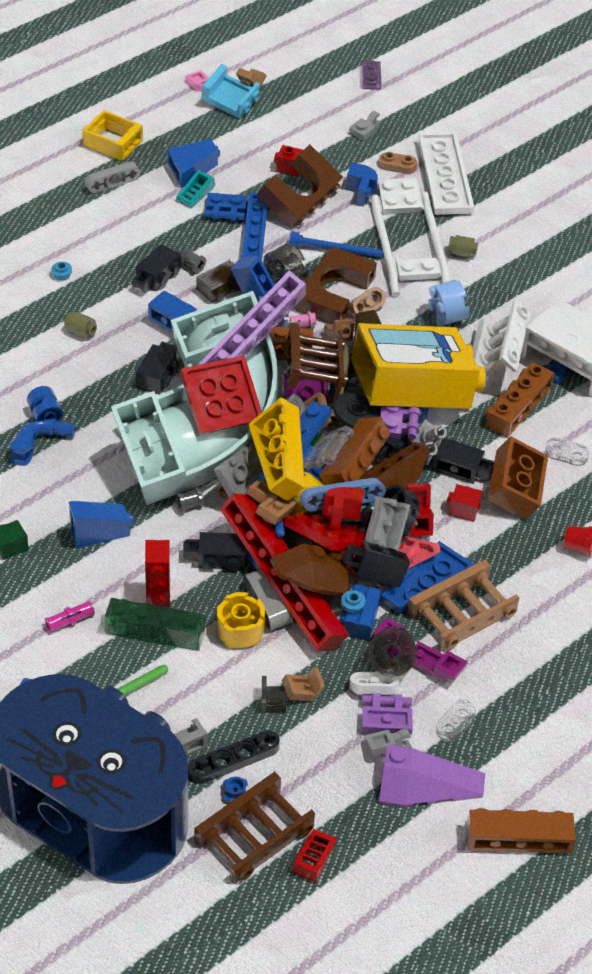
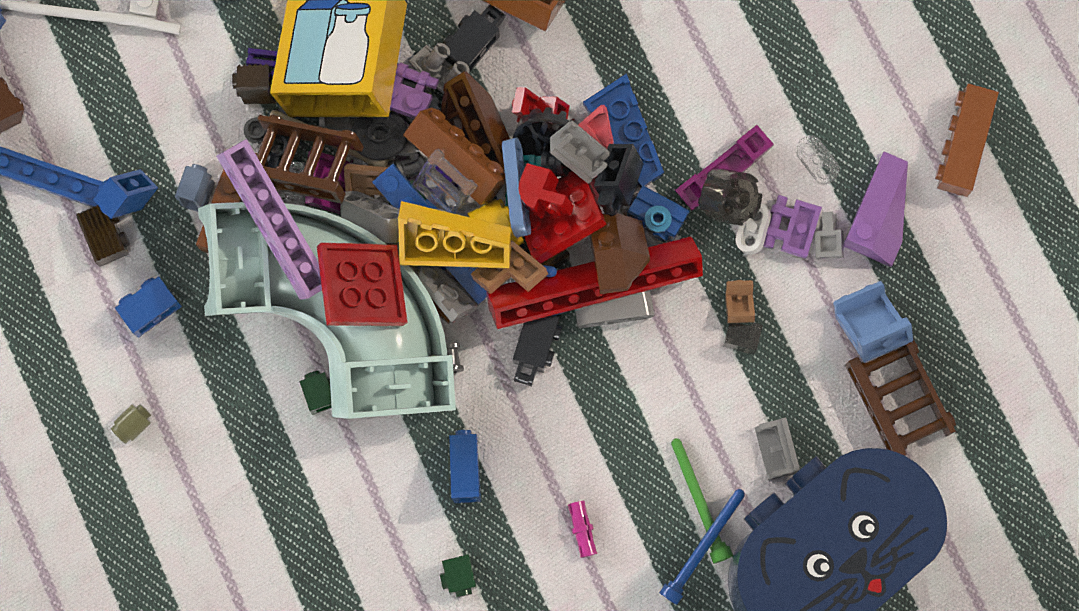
camera: 70 degrees left, 30 degrees up
blue piece [10,418,76,466] -> none
blue wheel [27,386,64,421] -> none
dark azure plate [51,261,72,280] -> none
clear green brick [105,598,205,651] -> none
black brick [131,244,181,292] -> none
black brick [136,341,179,395] -> none
red brick [145,540,170,608] -> none
dark grey bush [181,248,206,273] -> none
black beam [188,730,280,784] -> none
yellow brick [217,592,265,649] -> none
blue plate [222,777,248,802] -> none
clear smoke brick [263,243,308,284] -> none
blue piece [289,231,384,258] -> none
bright pink pin [289,311,316,328] -> none
red slope [292,829,337,883] -> none
reddish brown arch [295,246,377,324] -> none
medium nougat bracket [323,319,355,341] -> none
medium nougat plate [349,287,386,317] -> none
medium nougat fence [407,559,520,652] -> none
red brick [446,484,483,522] -> none
none -> medium blue panel [833,281,913,363]

